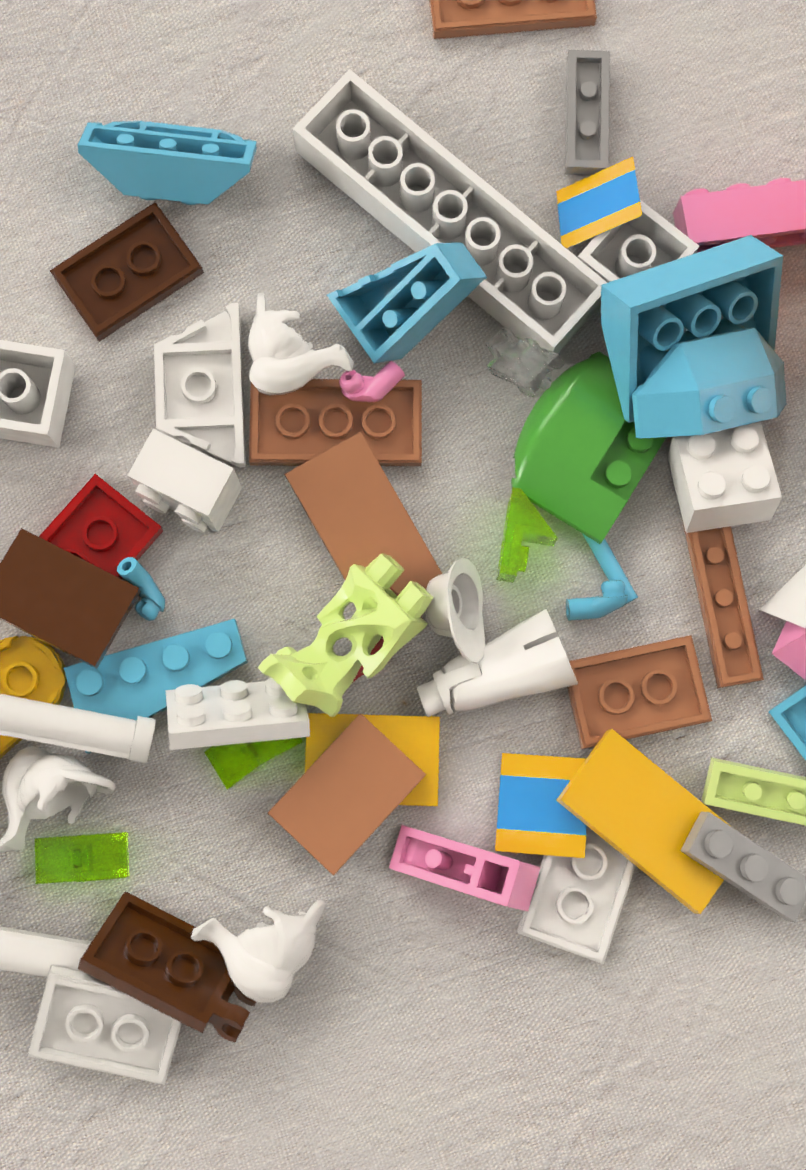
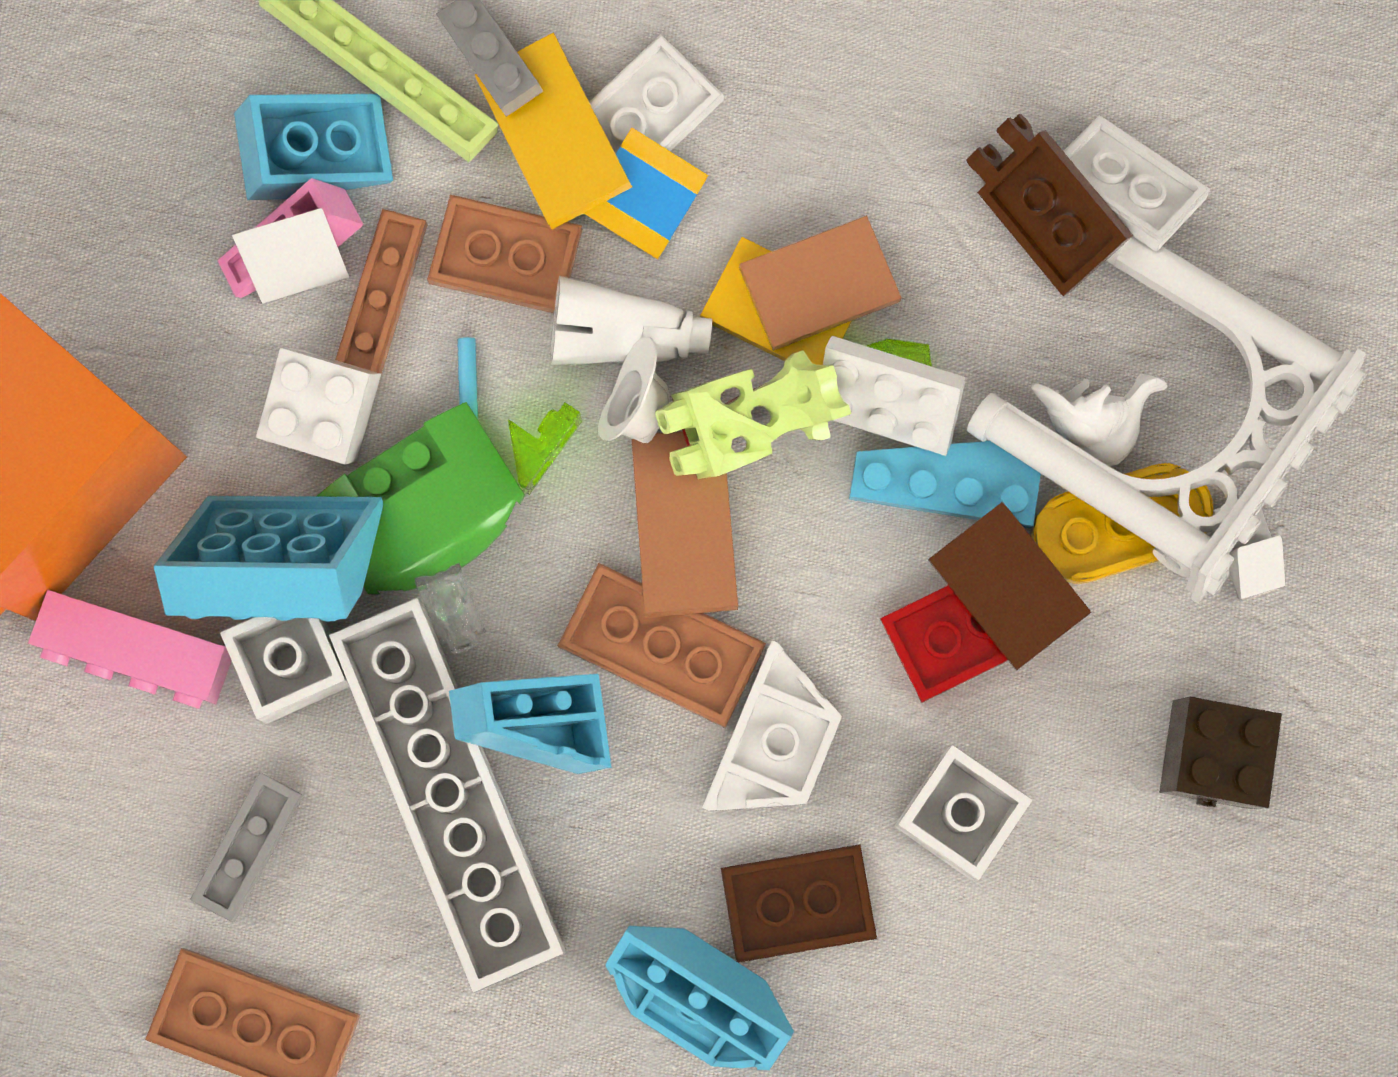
camera: 150 degrees left, 0 degrees up
clear neon green slope [34,832,129,884] -> none
medium azure arm [117,557,165,621] -> none
white brick [127,428,242,533] -> none
white piece [191,899,327,1003] -> none
white piece [248,293,354,396] -> none
bright pink arm [339,360,405,402] -> none
bright pink slope [389,825,541,911] -> none
sticker [556,157,642,249] -> none
medium azure arm [566,580,628,621] -> none
medium azure wedge [632,328,787,439] -> none

